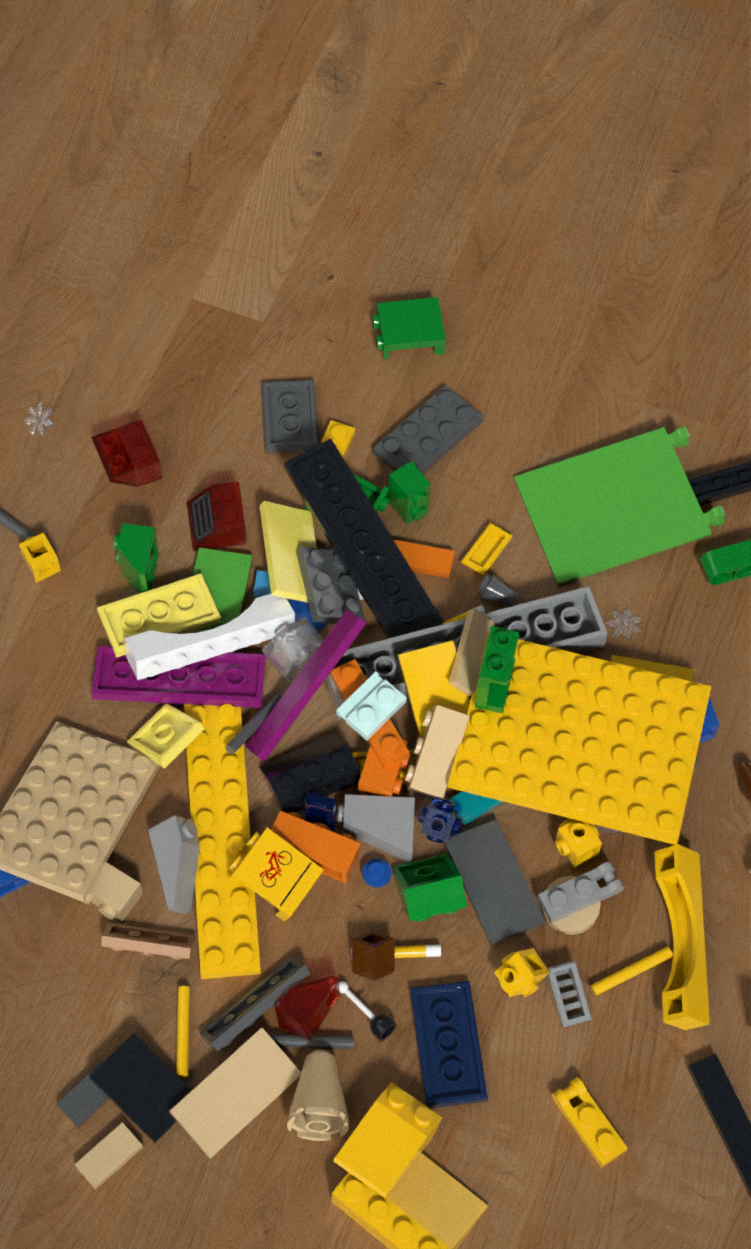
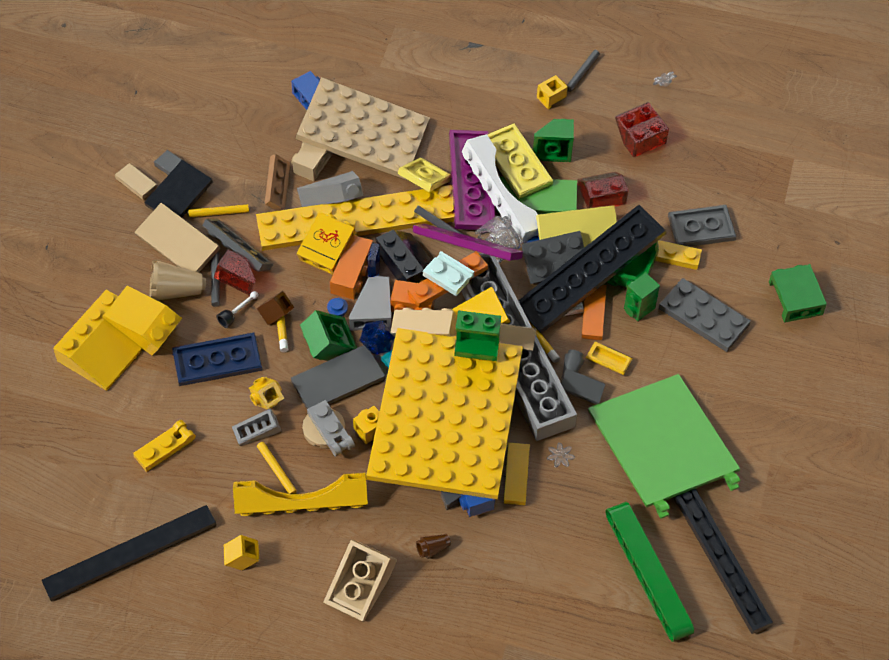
camera: 85 degrees right, 5 degrees down
none -> dark grey tile [561,369,605,404]

